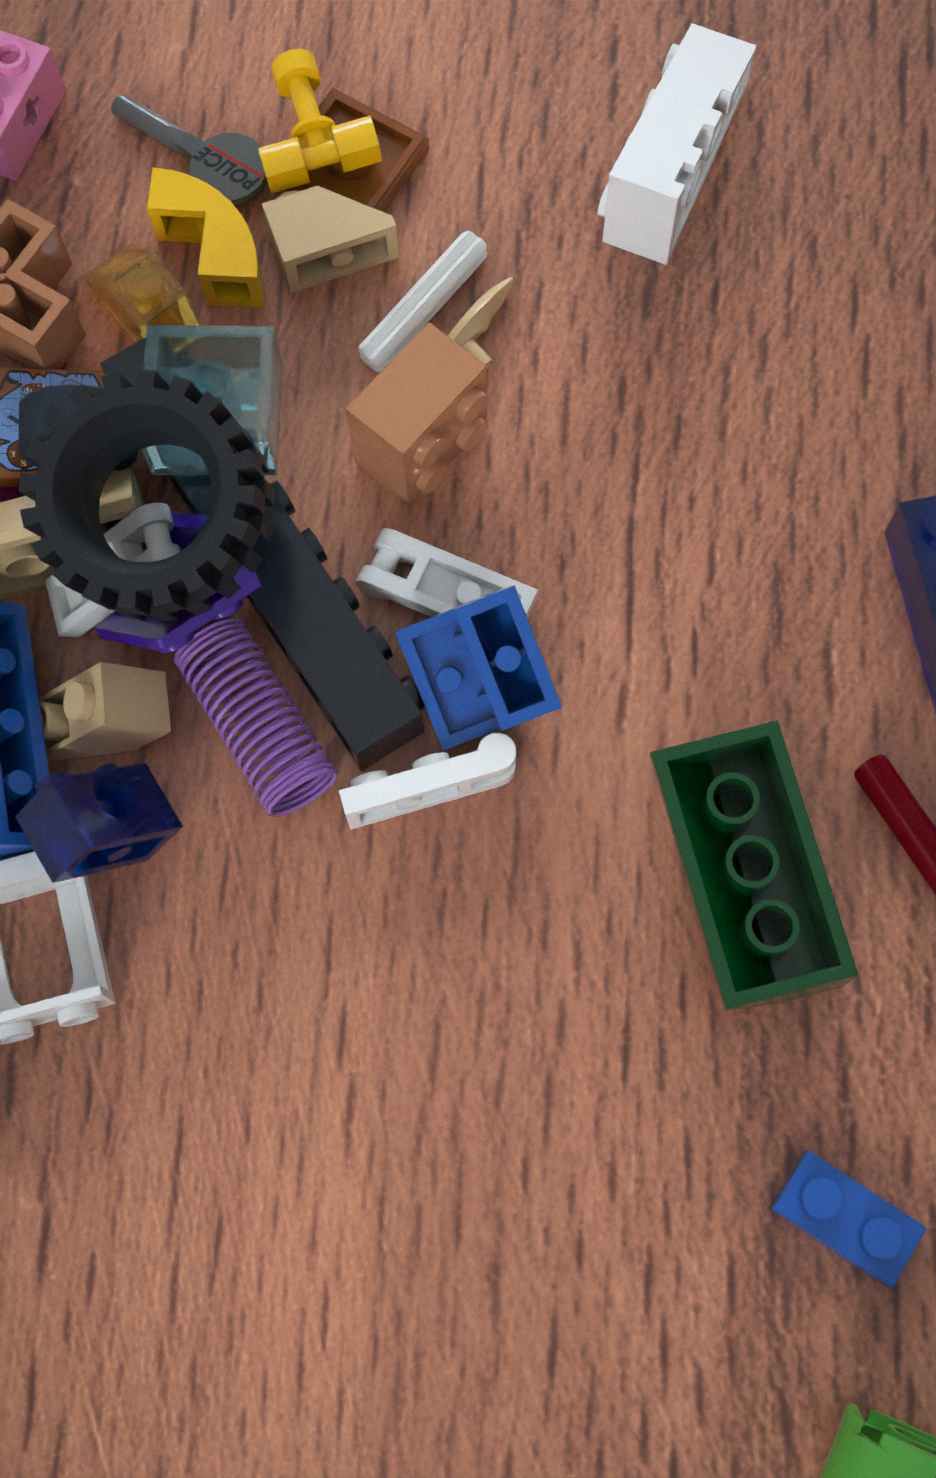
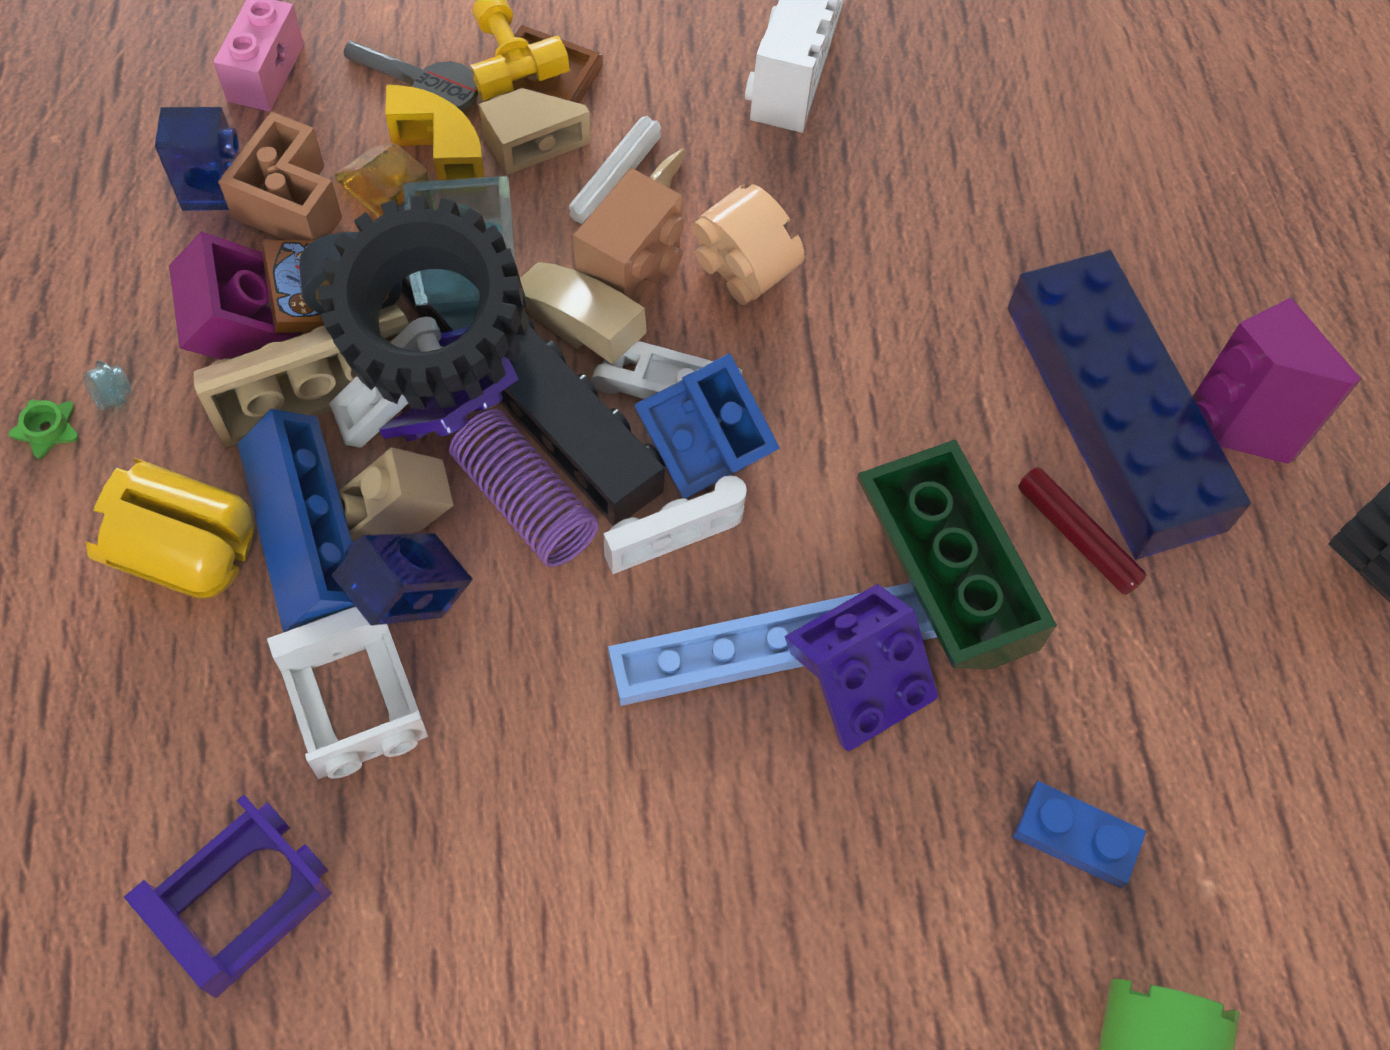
camera: 15 degrees left, 10 degrees down
none -> tan slope [520,262,647,365]
none -> light blue plate [608,583,937,706]
none -> light nougat brick [692,184,805,305]
none -> dark purple bracket [784,584,938,751]

